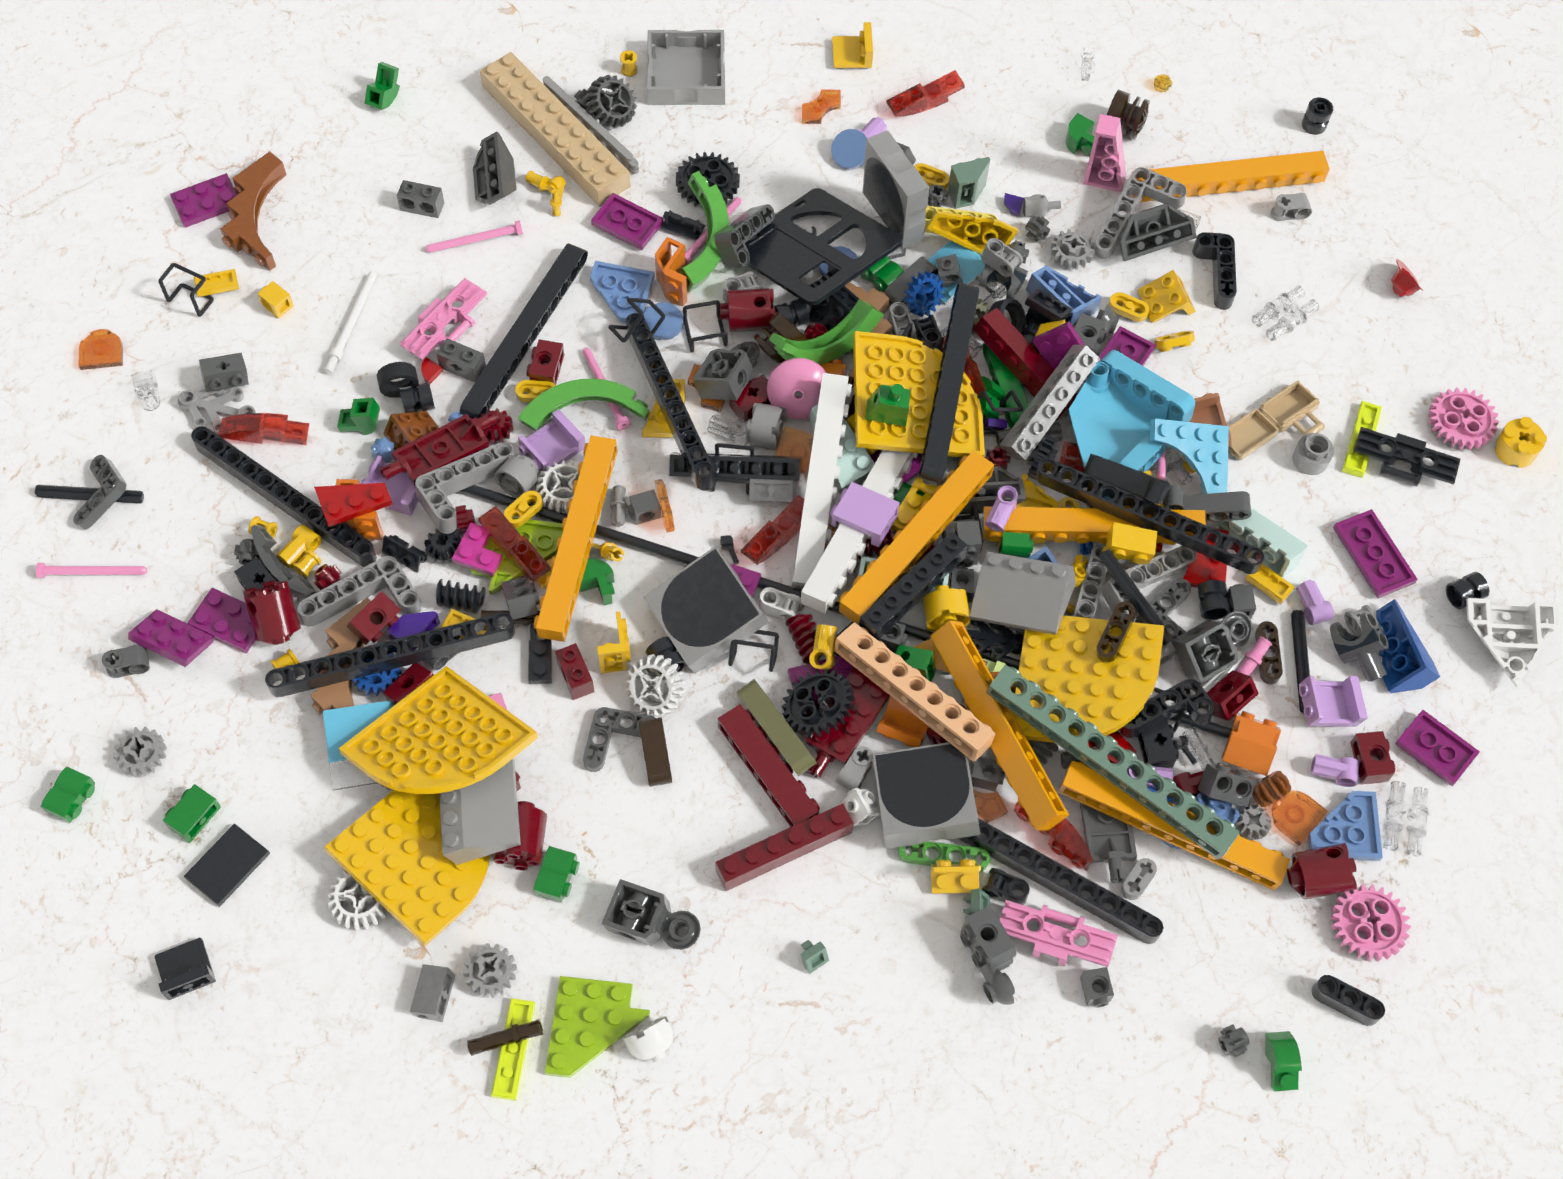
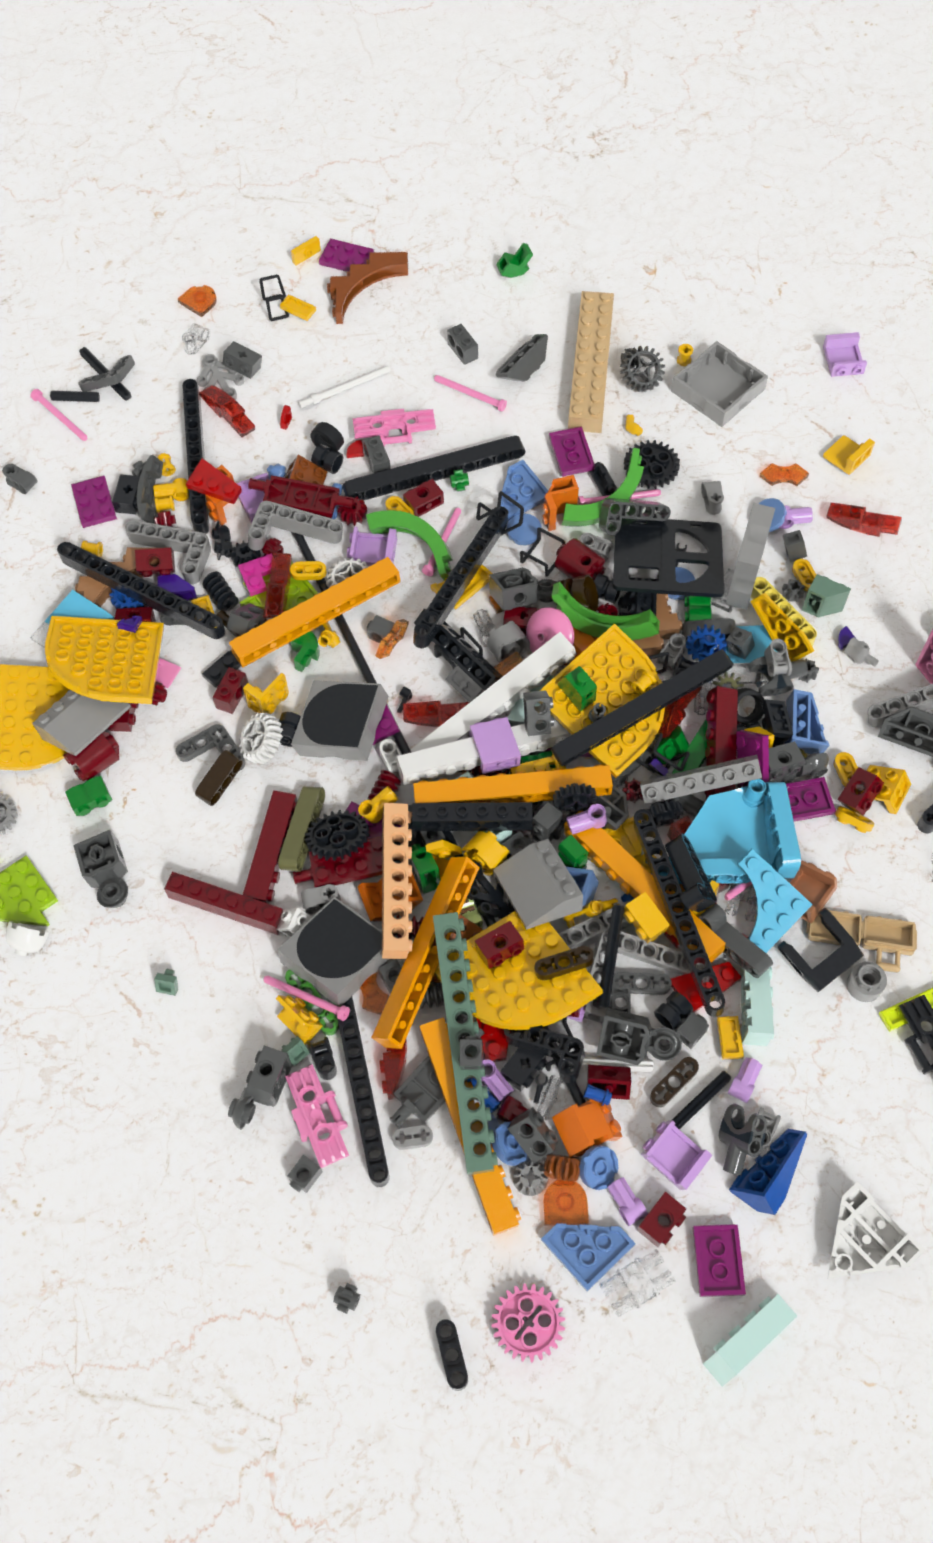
camera: 50 degrees right, 0 degrees up
magenta plate [128,609,213,667] -> none
dark red cylinder [243,580,301,645] -> none
yellow brick [257,281,294,319] -> none
green brick [337,398,380,435] -> none
light grey piece [495,455,538,498] -> none
yellow pin [525,170,566,216] -> none
light grey hinge [543,76,639,174] -> none
light grey axle [610,485,627,527] -> none
black piece [728,630,779,672] -> none
dark grey gear [1025,216,1050,241] -> none
light grey gear [1051,229,1095,270] -> none
bright pink pin [1237,636,1272,676] -> none
green brick [1265,1031,1302,1092] -> none
dark red cylinder [1287,843,1357,900] -> none
magenta plate [1333,509,1418,598] -> none
black wheel [1445,572,1490,609] -> none
none -> black axle [50,391,100,402]
none -> dark purple tile [117,616,142,633]
none -> bright pink bar [263,975,350,1021]
none -> red tile [280,405,292,430]
none -> yellow plate [291,236,321,265]
none -> yellow plate [426,839,462,859]
none -> green gear [450,469,469,492]
none -> dark grey brick [460,1036,483,1070]
none -> dark red brick [474,921,525,969]
none -> dark grey brick [523,690,554,736]
none -> black gear [553,783,597,812]
none -> medium blue tile [579,1145,618,1190]
none -> blue pin [583,1084,612,1106]
none -> dark grey pin [589,703,606,722]
none -> yellow arm [625,414,643,436]
none -> yellow bush [631,671,657,695]
none -> light grey piece [701,481,724,514]
none -> light aqua wedge [703,1294,797,1387]
none -> black connector [777,908,864,992]
none -> dark red brick [837,767,884,816]

